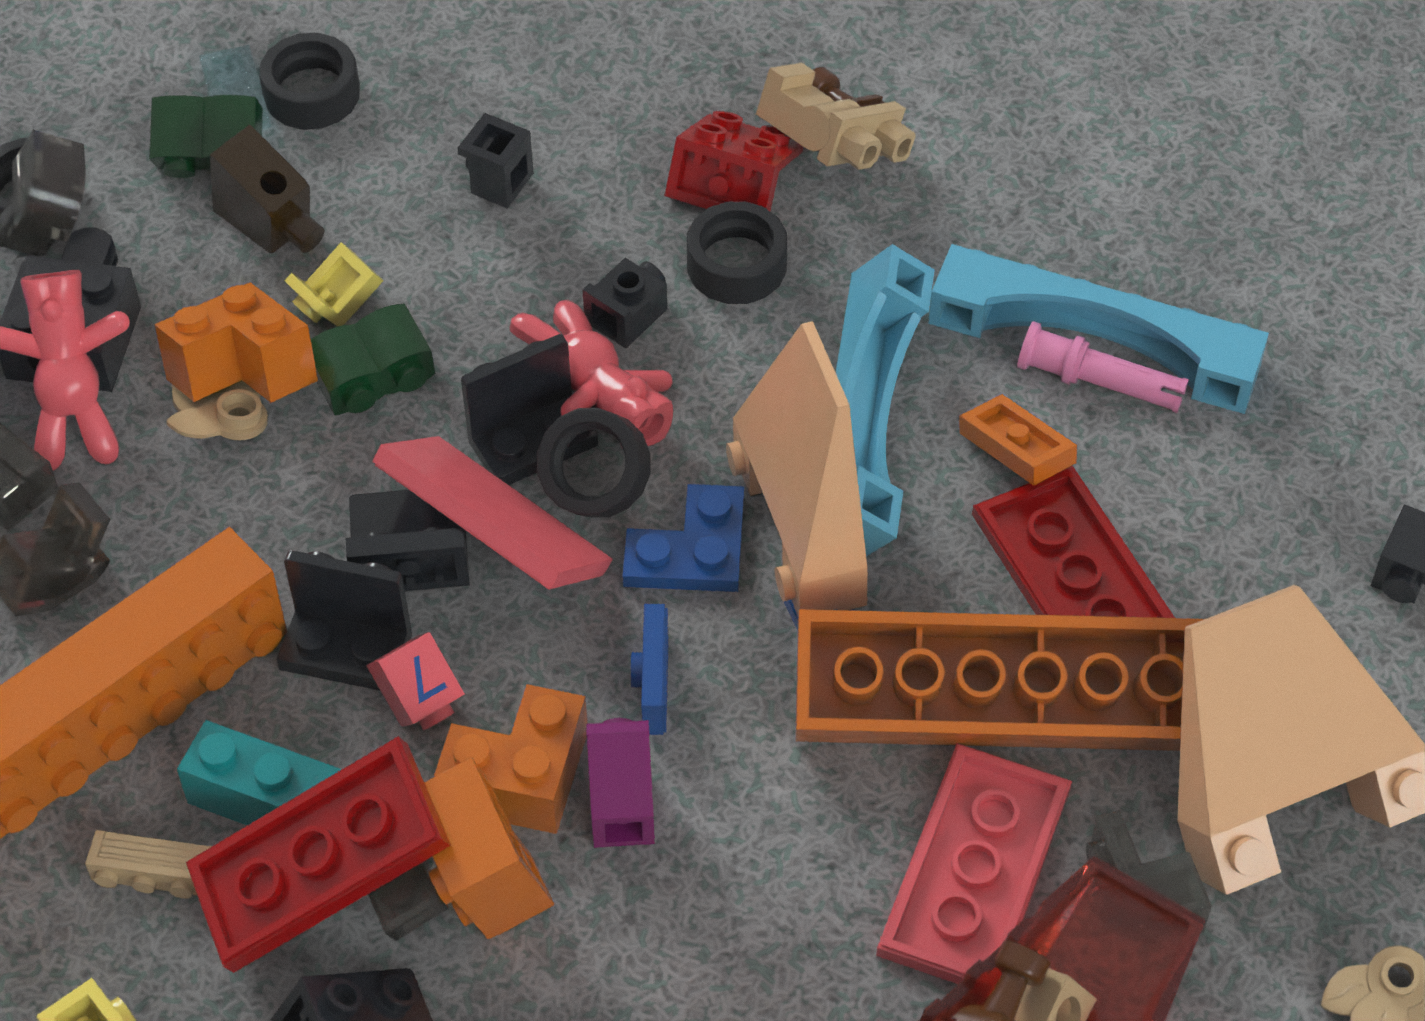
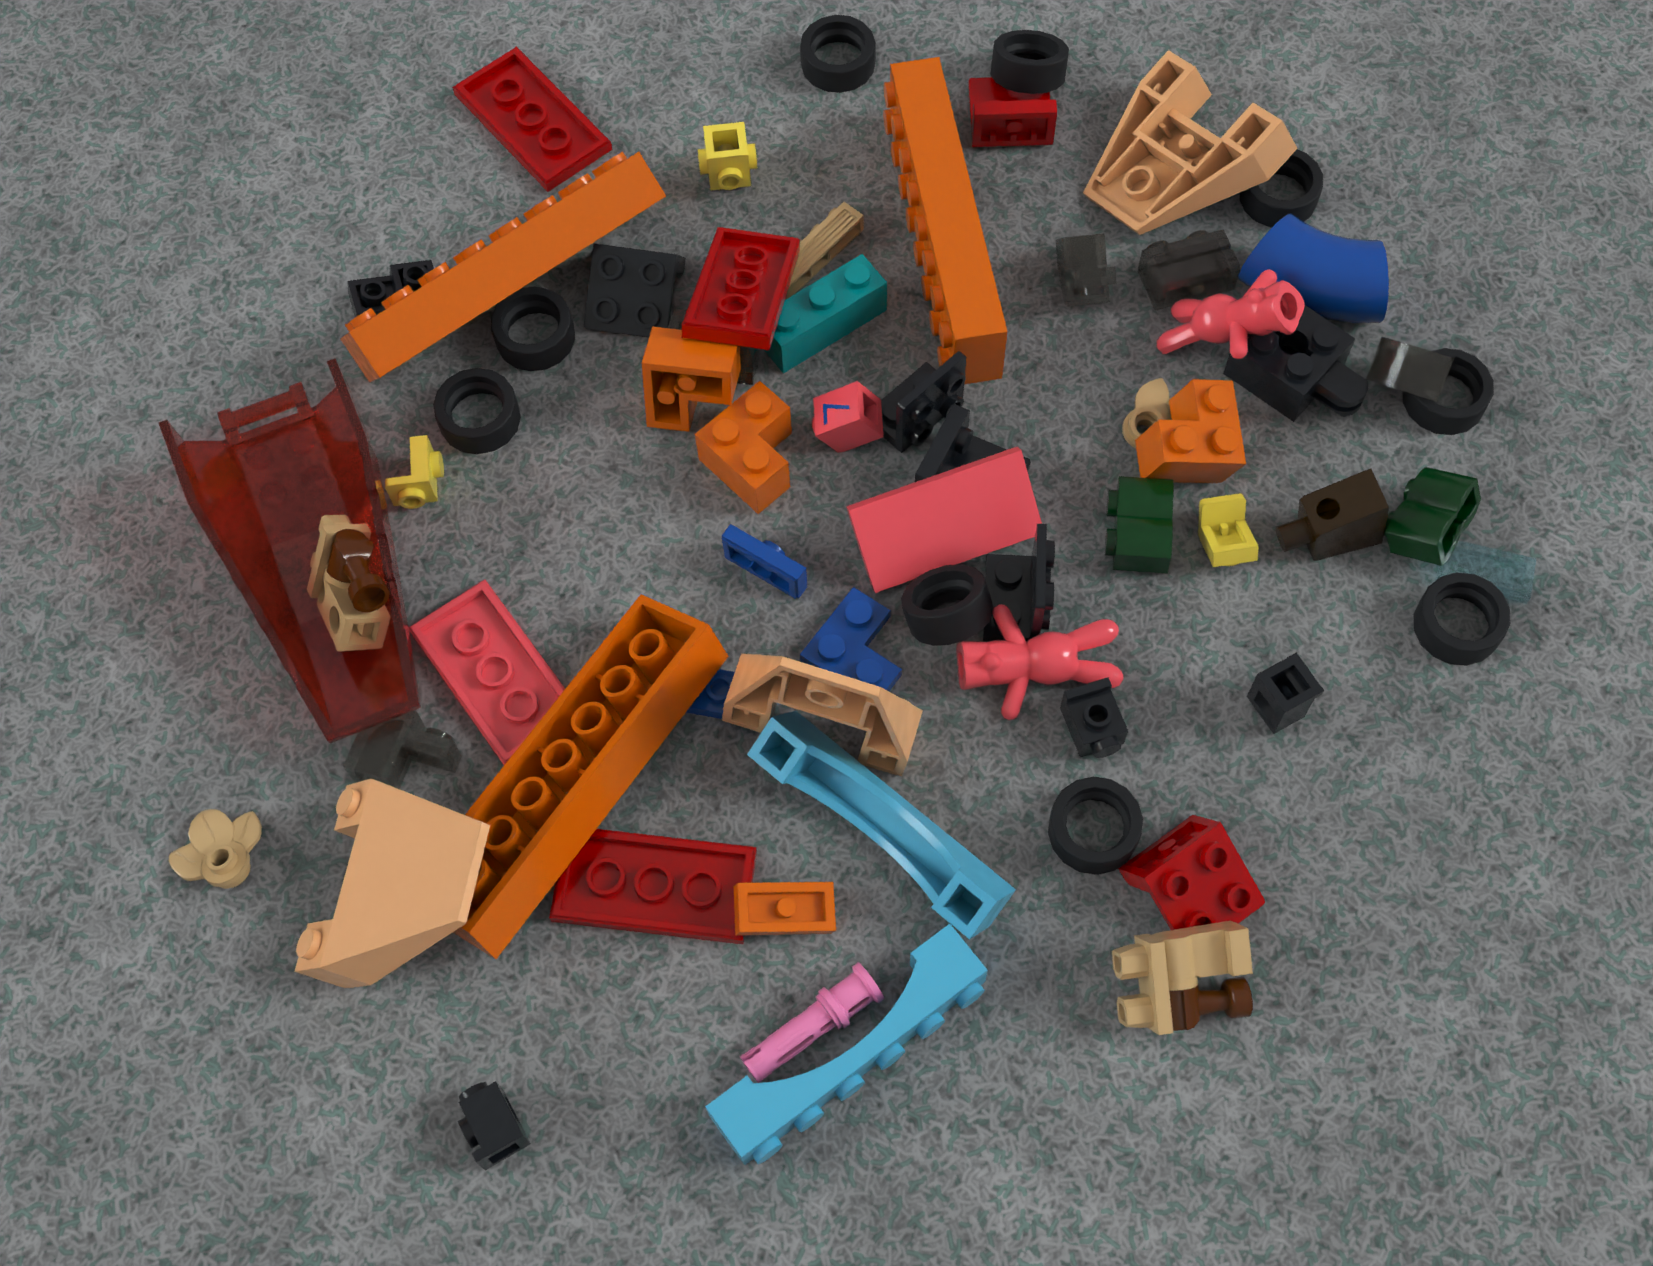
camera: 125 degrees right, 10 degrees up
magenta slope [586,718,655,848] -> none

